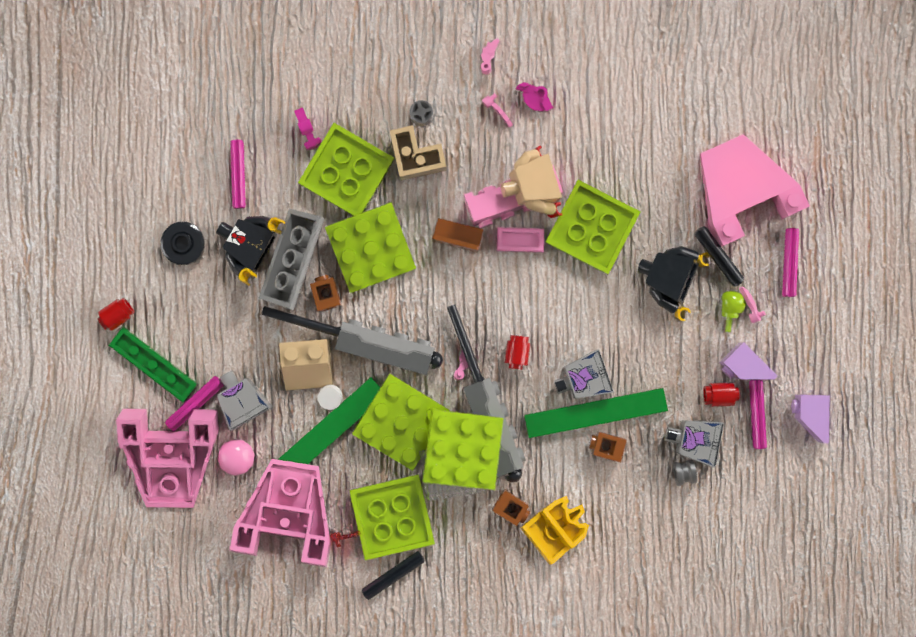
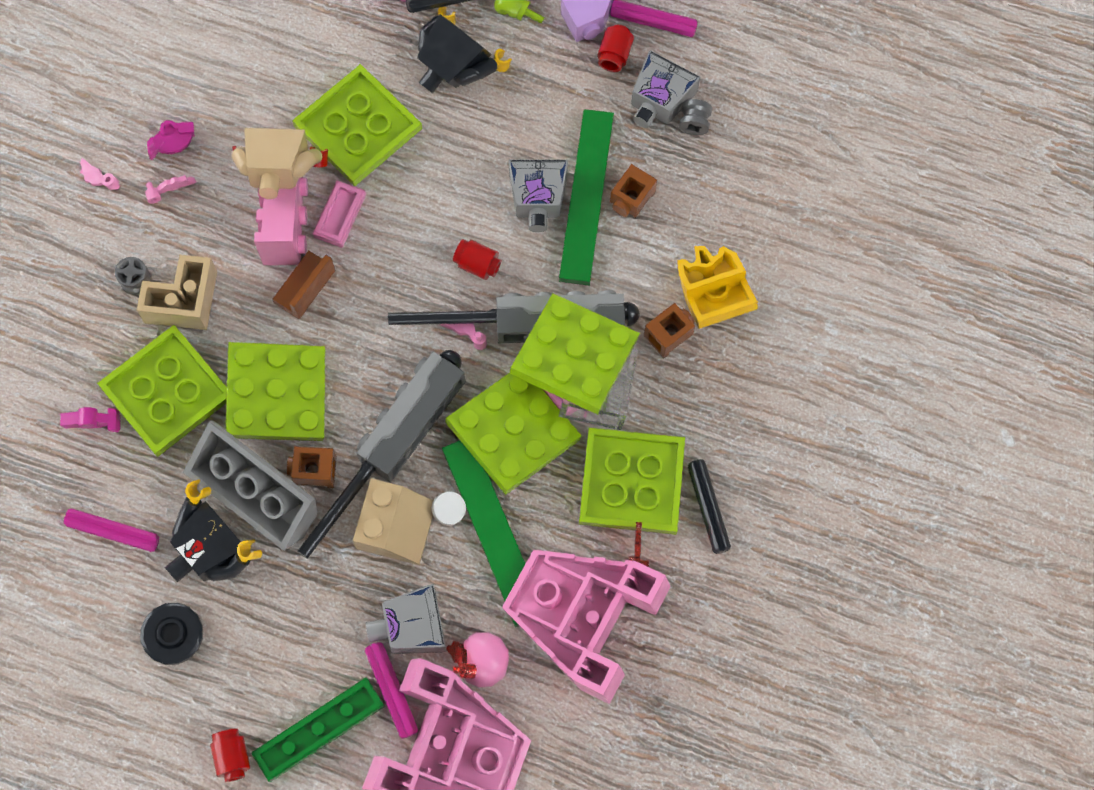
camera: 75 degrees left, 15 degrees down
none -> clear red piece [446,641,477,679]

